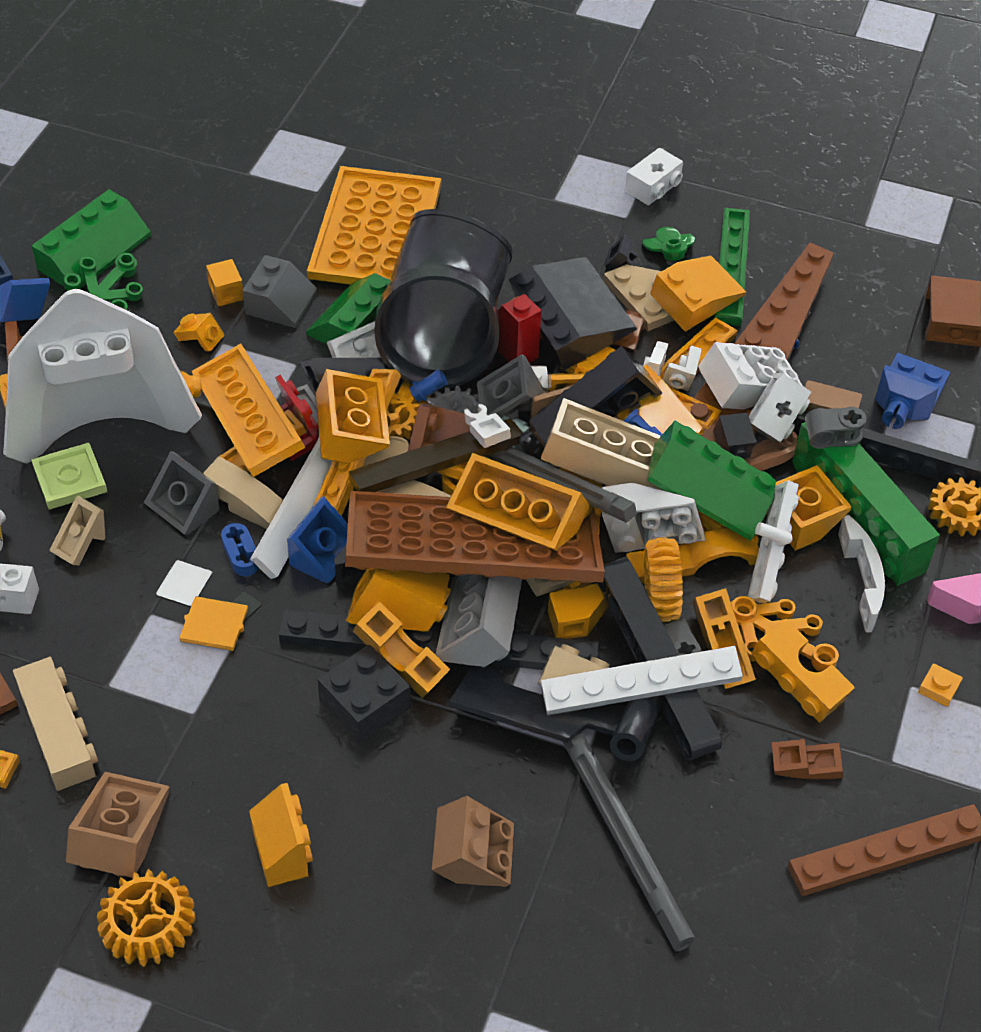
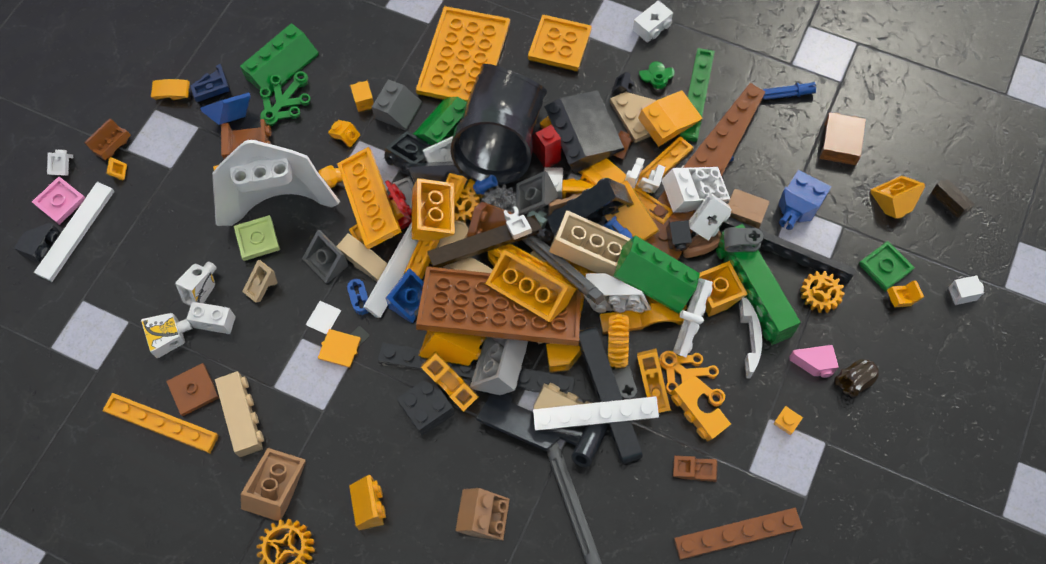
camera: 10 degrees right, 15 degrees up
none -> black plate [384,131,432,174]
none -> light orange plate [528,14,592,71]
none -> blue axle [763,82,816,100]

